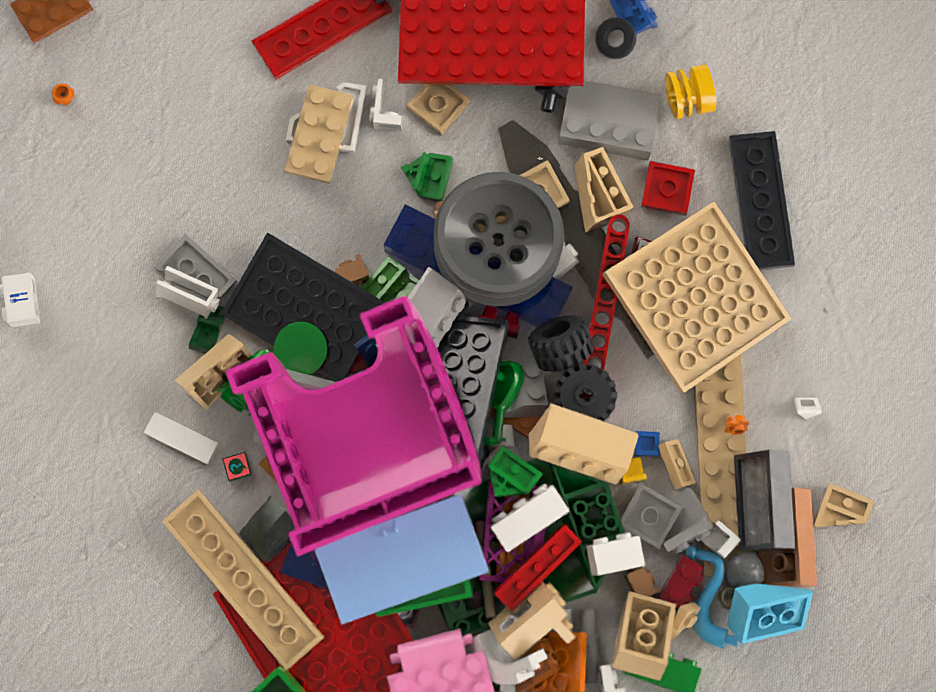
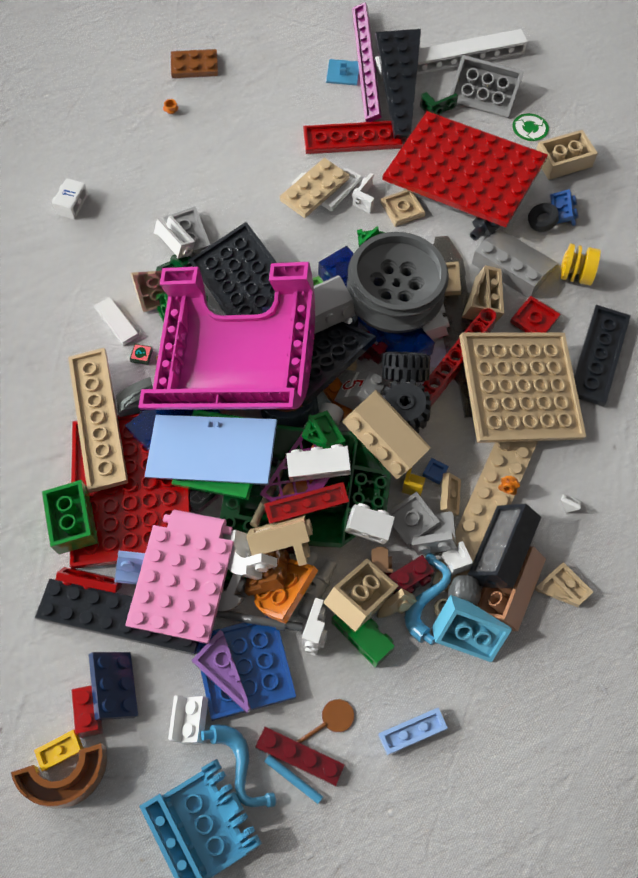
camera: 30 degrees right, 15 degrees down
green sticker [274,322,327,375] -> none
green piece [484,360,524,445] -> none

